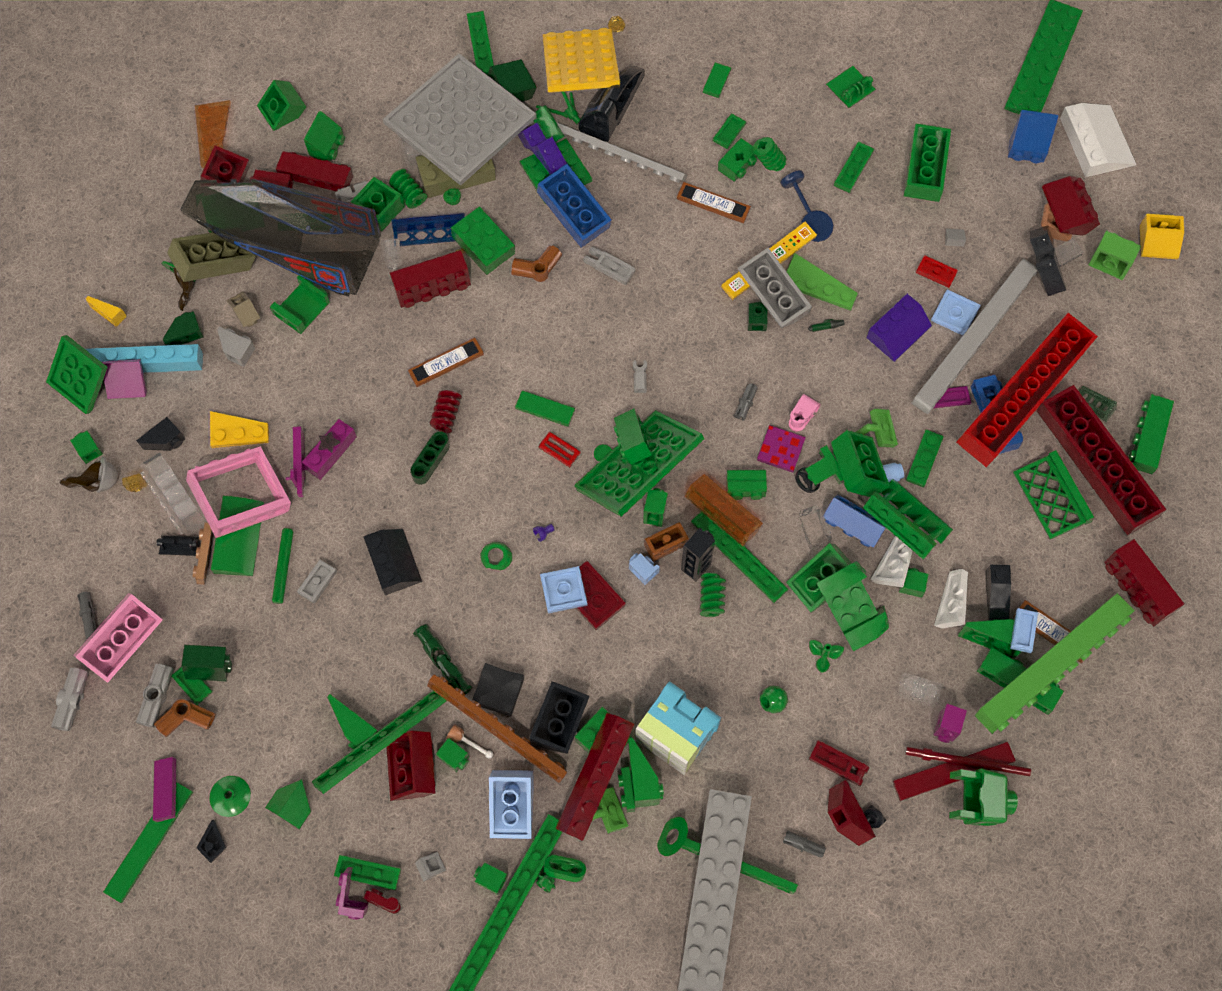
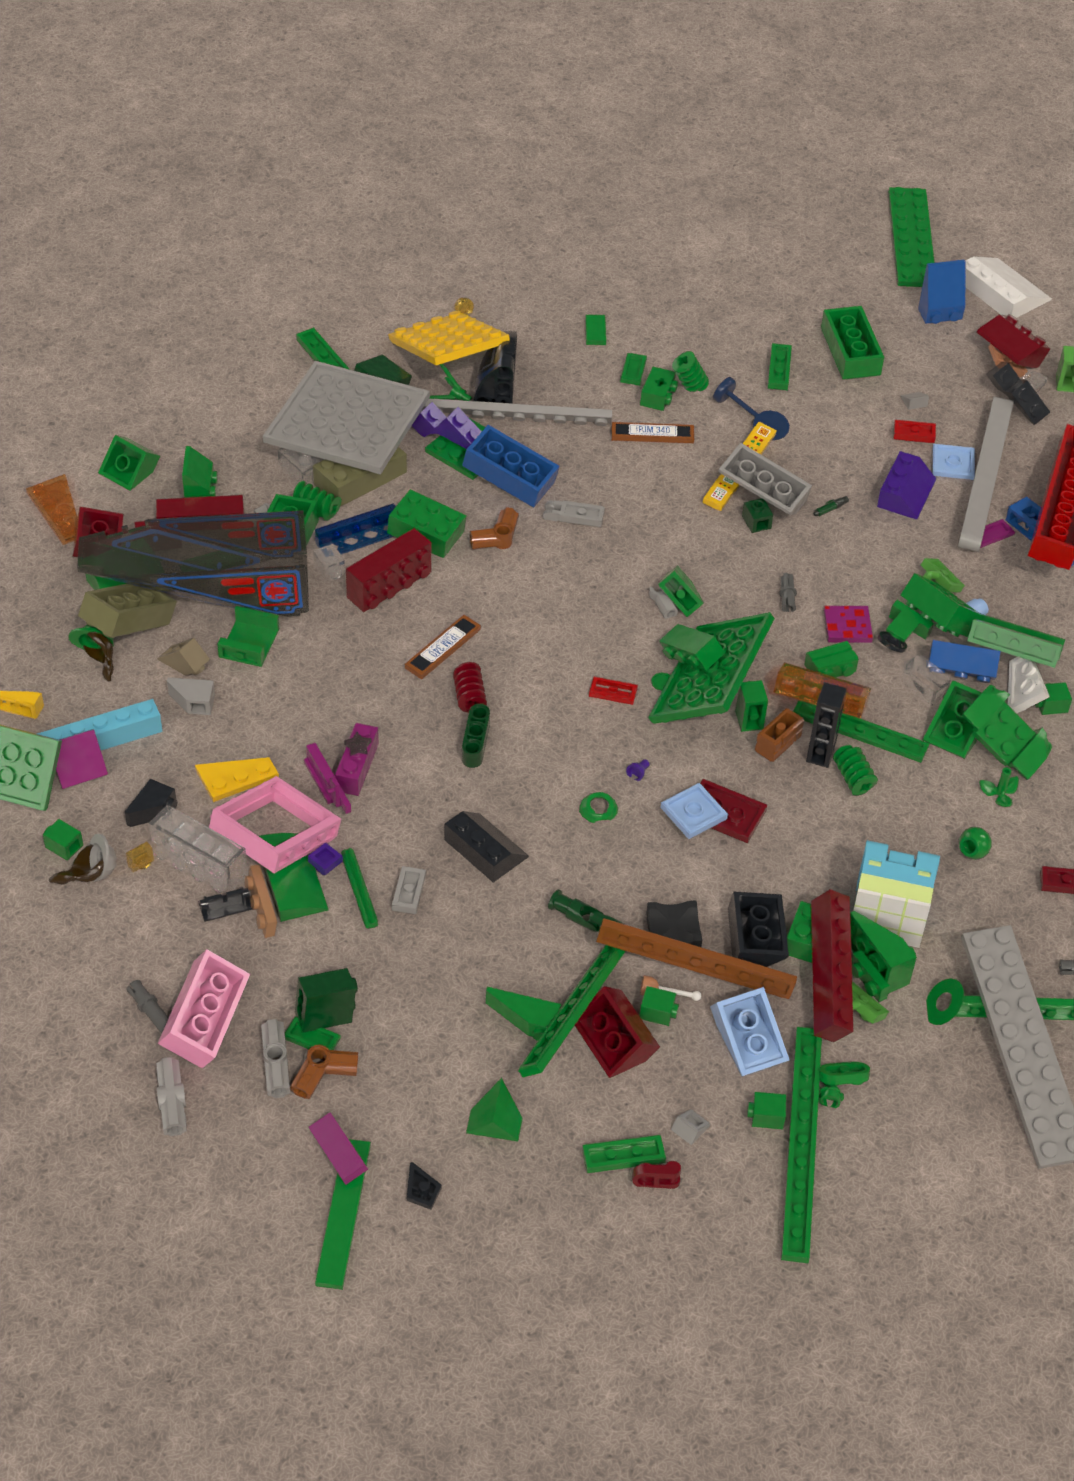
camera: 25 degrees left, 20 degrees down
dark green slope [163,311,204,346] -> none
green dish [209,776,251,817] -> none
magenta bracket [336,867,369,920] -> none
green plate [443,188,461,205] -> none
green tile [515,391,575,427] -> none
green tile [533,105,565,143] -> none
light blue brick [629,553,660,585] -> none
bright green wing [787,253,858,311] -> none
bright pink piece [789,394,821,432] -> none
green hinge [826,66,876,108] -> none
green plate [906,430,944,488] -> none
none -> dark purple tile [308,842,343,875]
none -> green slope [658,565,704,617]

